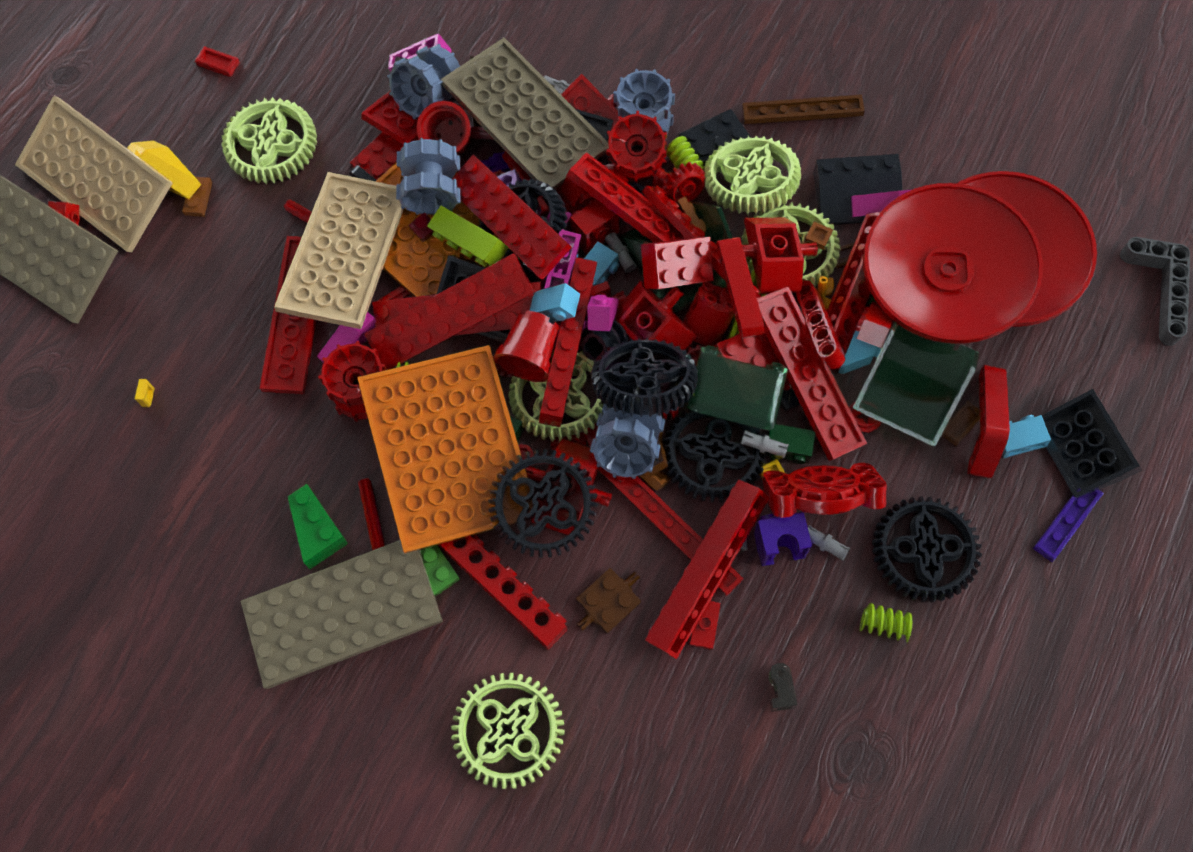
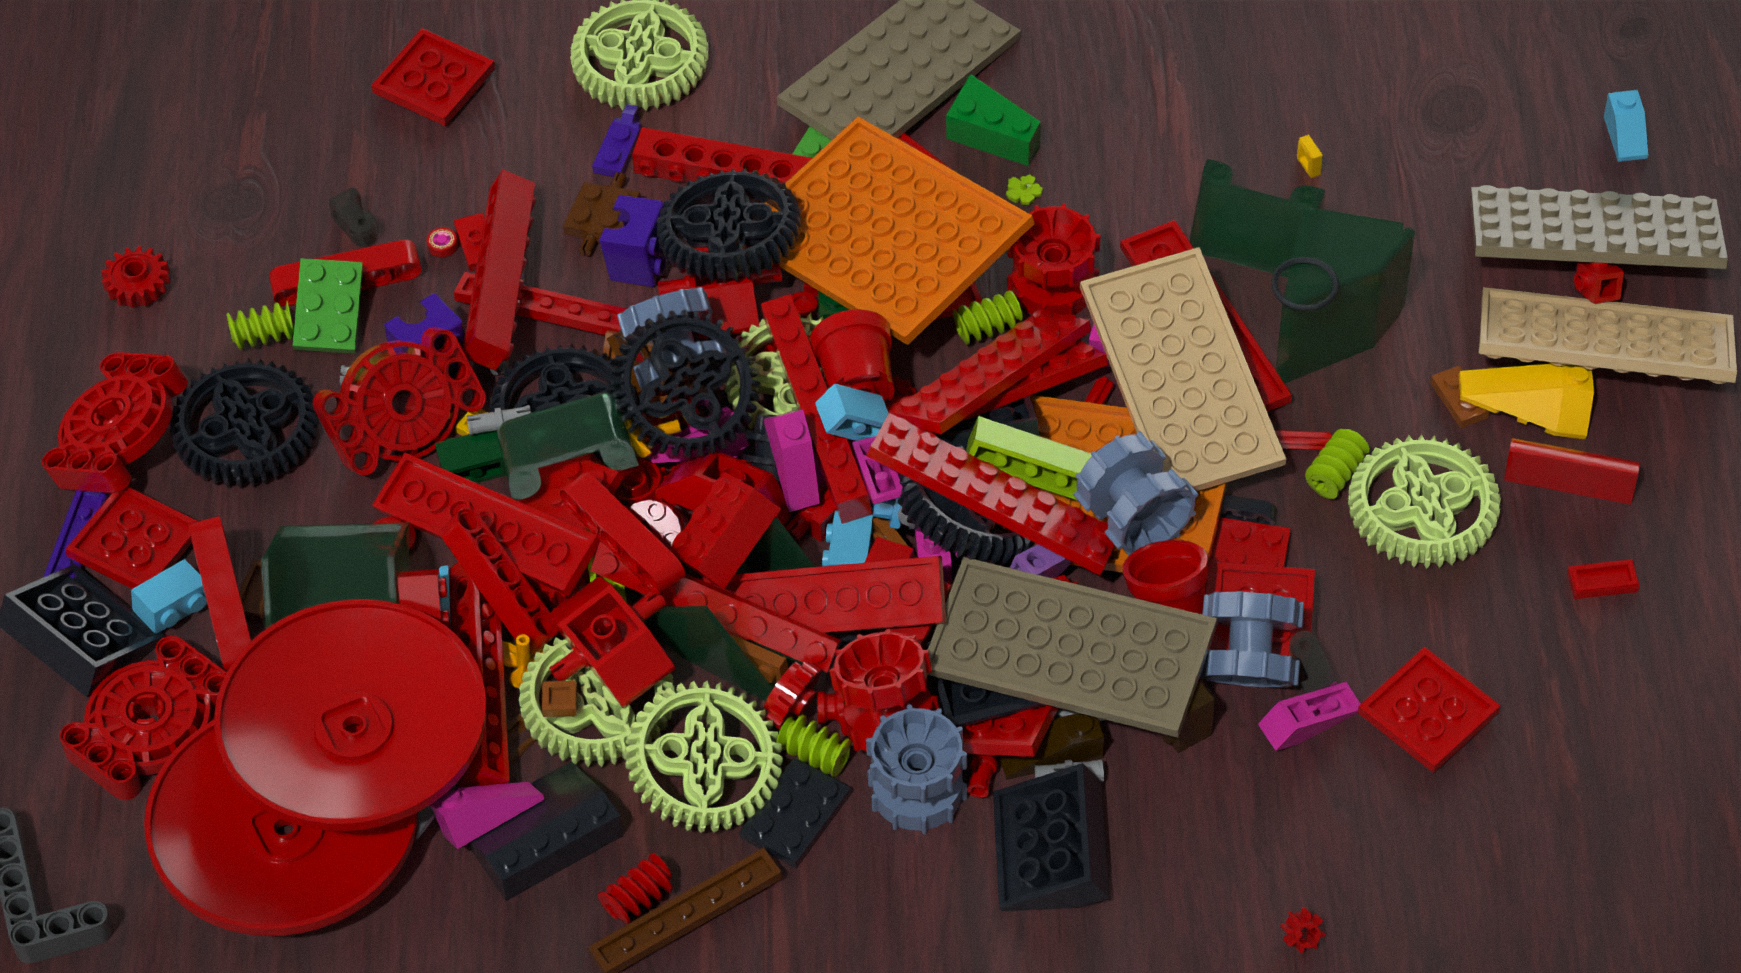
camera: 150 degrees right, 15 degrees down
none -> red piece [41,352,188,493]
none -> red piece [60,635,227,800]
none -> red plate [66,486,197,589]
none -> red gear [101,246,170,308]
none -> red beam [269,240,422,306]
none -> bright green plate [292,258,363,354]
none -> red plate [371,28,495,126]
none -> red tile [426,227,458,257]
none -> dark purple hinge [592,104,641,177]
none -> red piece [597,853,673,925]
none -> dark purple piece [599,195,666,287]
none -> black slope [993,763,1109,911]
none -> lime plant [1006,174,1043,205]
none -> clear green windscreen [1190,159,1326,278]
none -> black tyre [1271,257,1339,311]
none -> clear green windscreen [1276,207,1415,383]
none -> lime piece [1305,429,1370,499]
none -> red plate [1358,647,1501,773]
none -> red brick [1504,438,1640,505]

